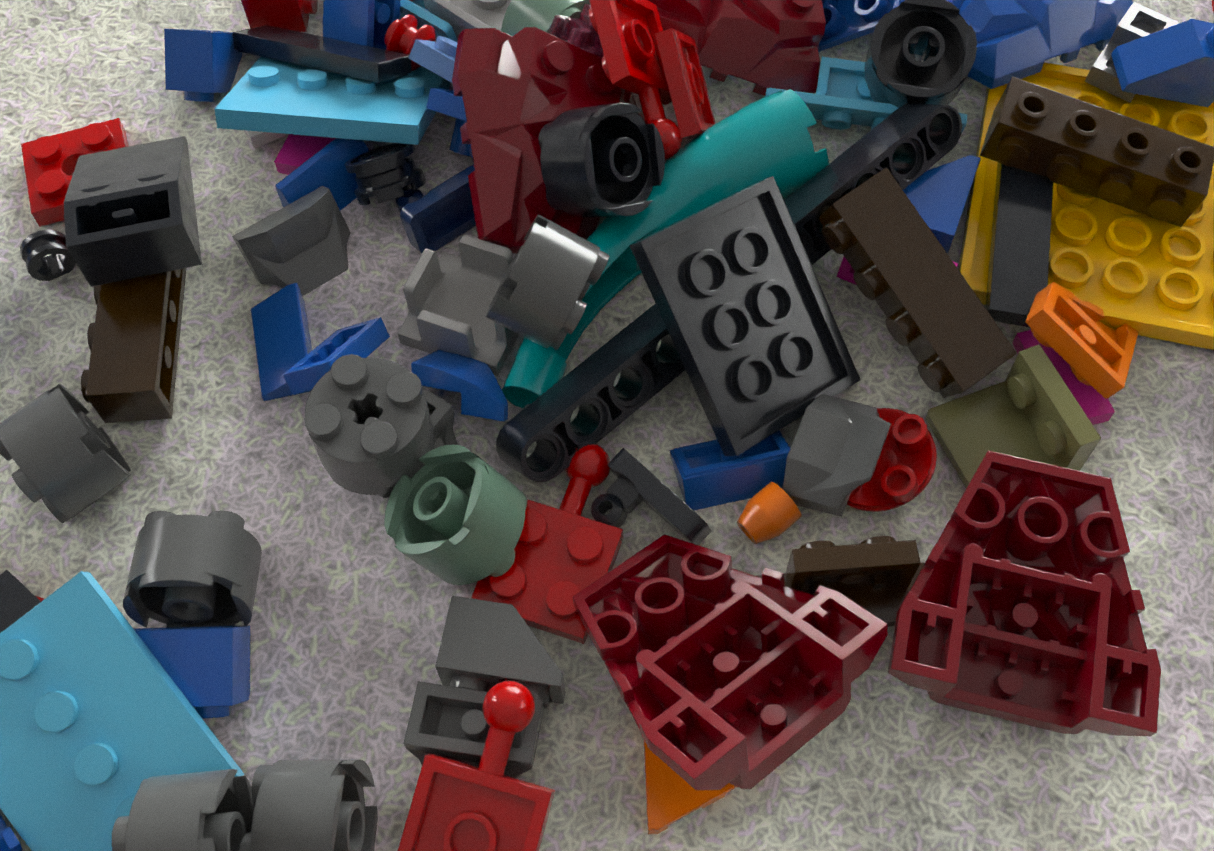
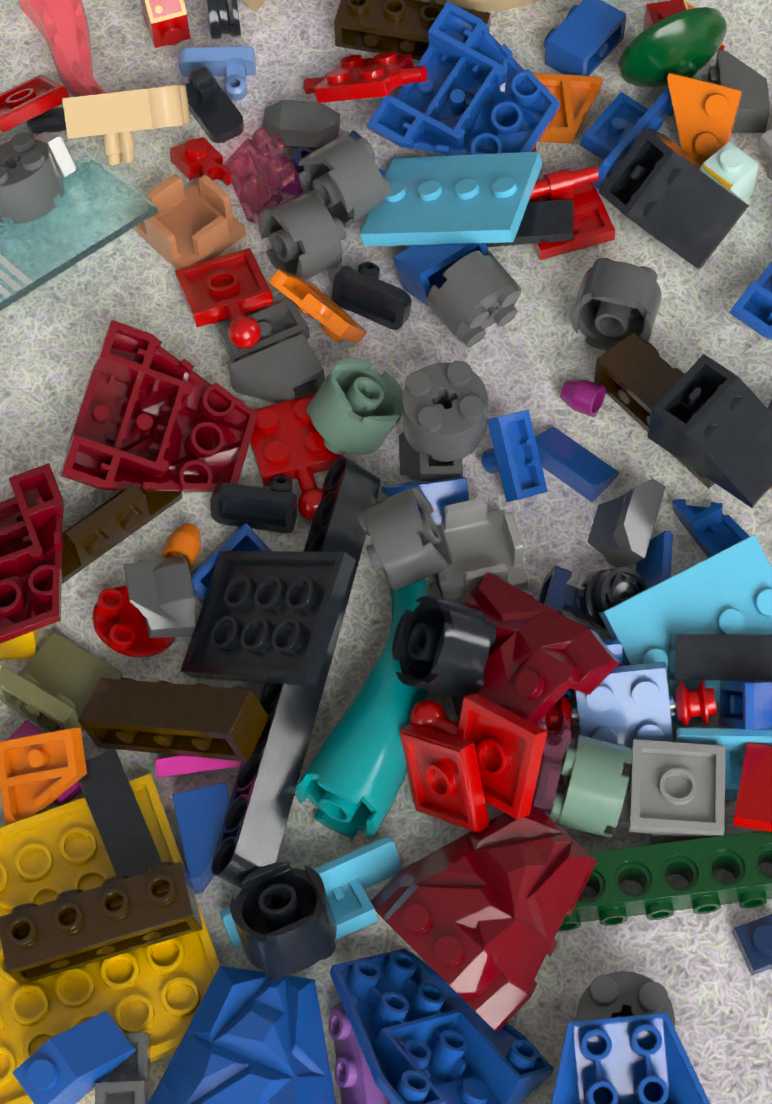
camera: 145 degrees right, 0 degrees up
none -> orange wing [269,269,367,344]
none -> black piece [331,262,412,330]
none -> magenta hose [560,379,606,417]
none -> blue slope [672,499,749,557]

